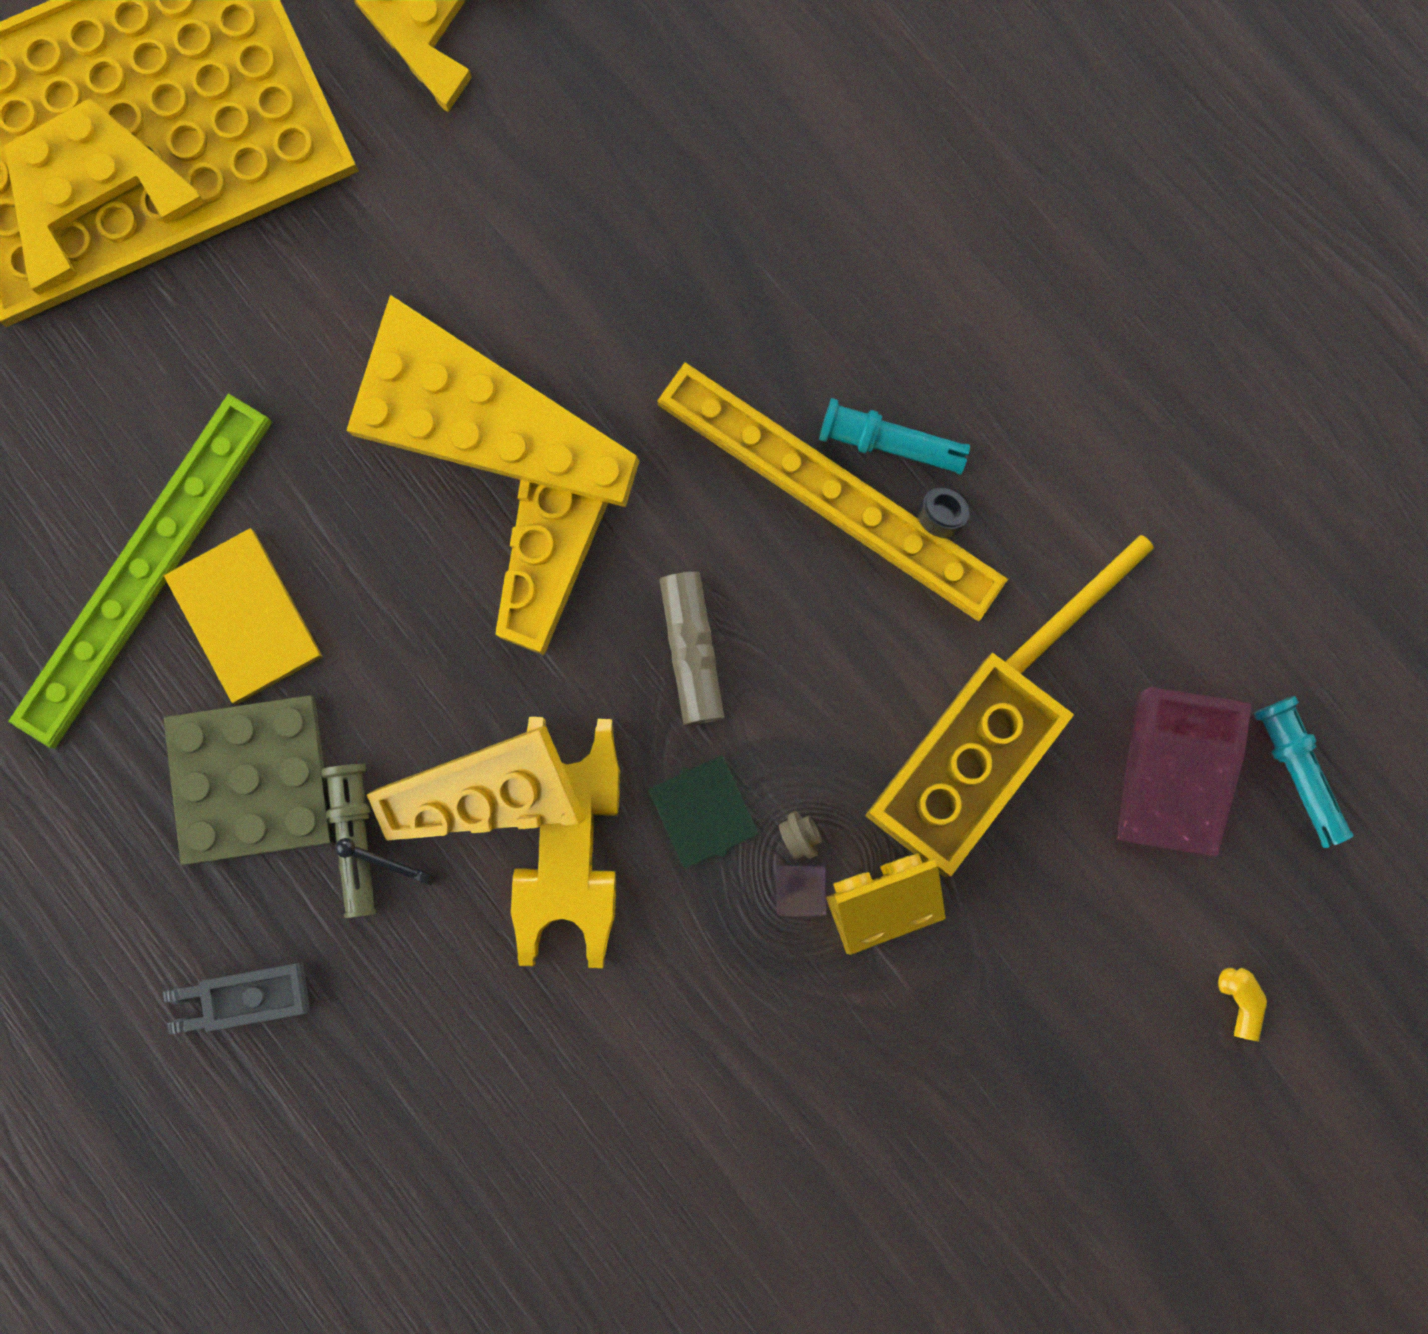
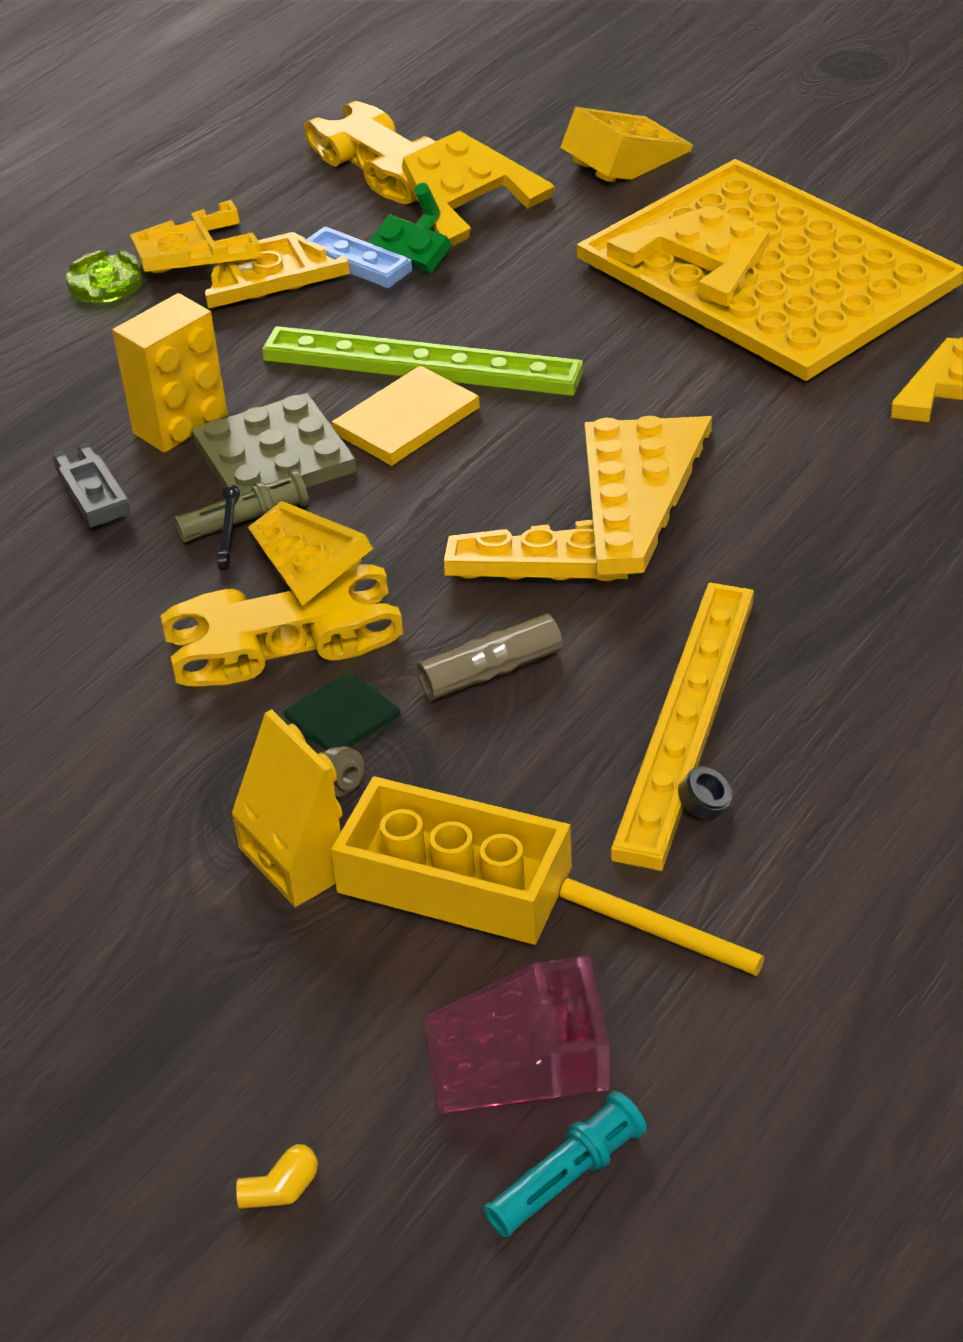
camera: 75 degrees right, 40 degrees down
teal pin [819,398,970,475] -> none
none -> yellow brick [112,293,228,453]

